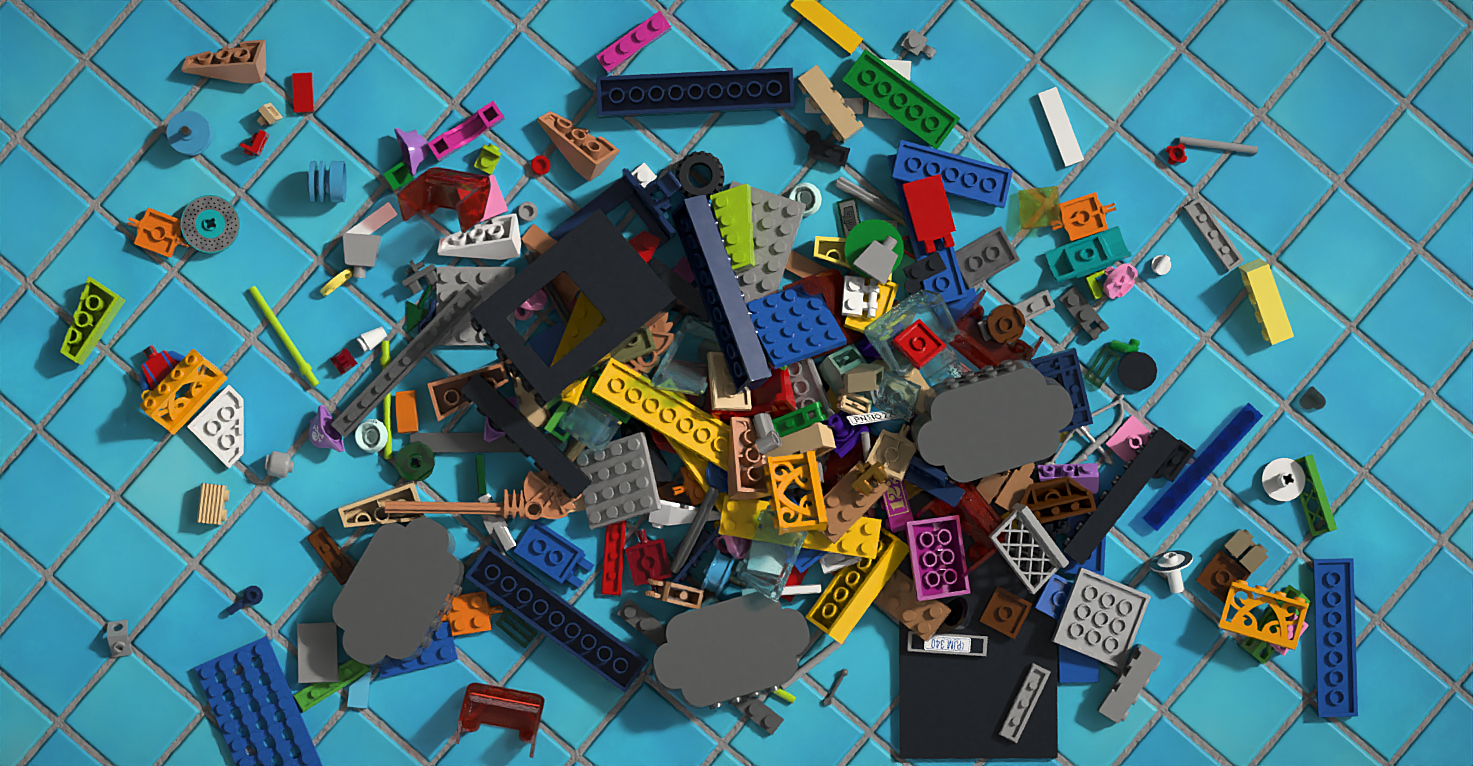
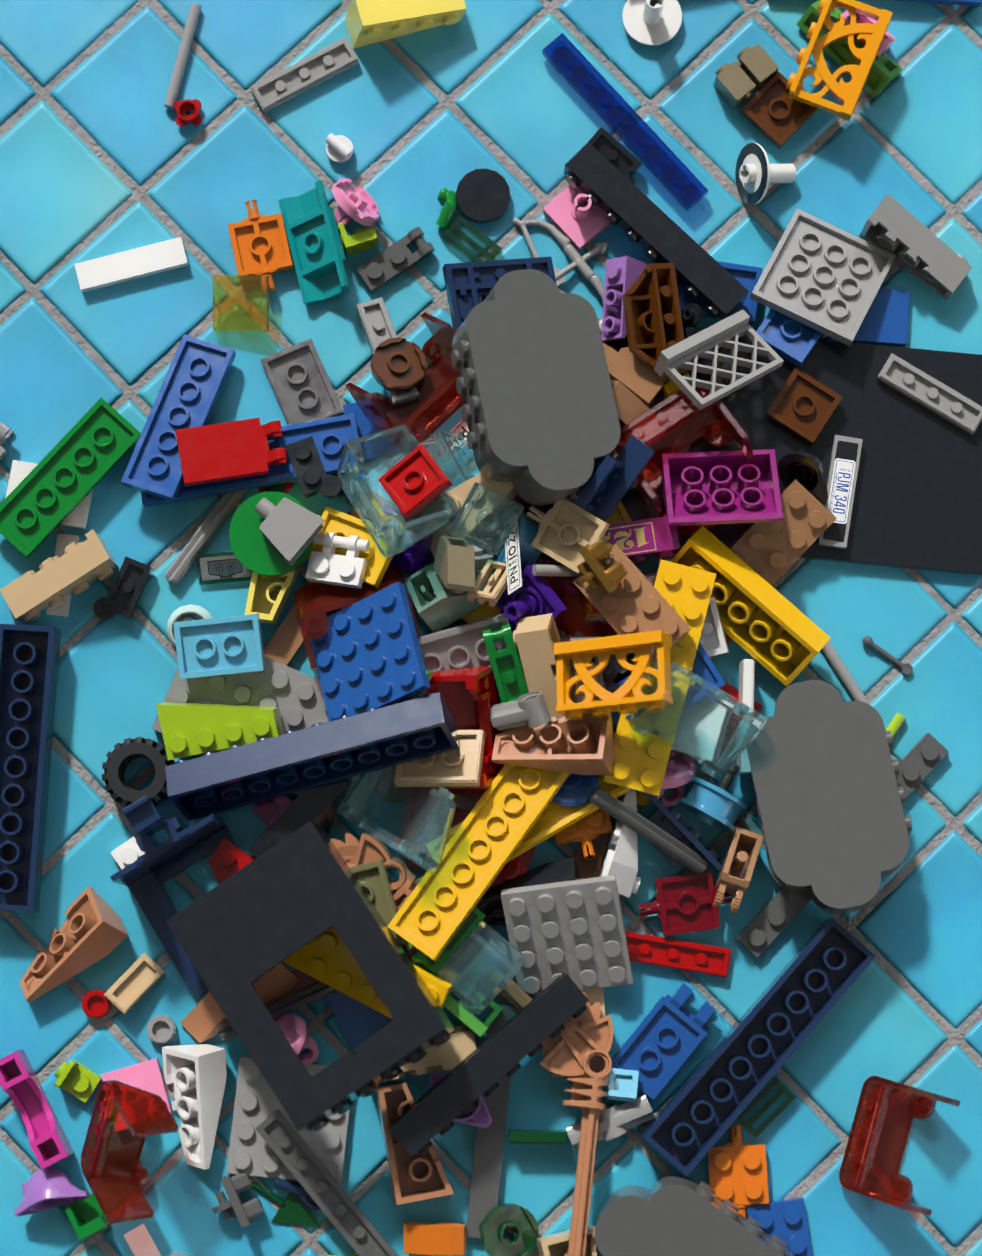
camera: 85 degrees left, 5 degrees down
none -> tan tile [104,953,165,1015]
none -> medium azure plate [173,613,266,679]
none -> medium azure tile [607,1068,639,1102]

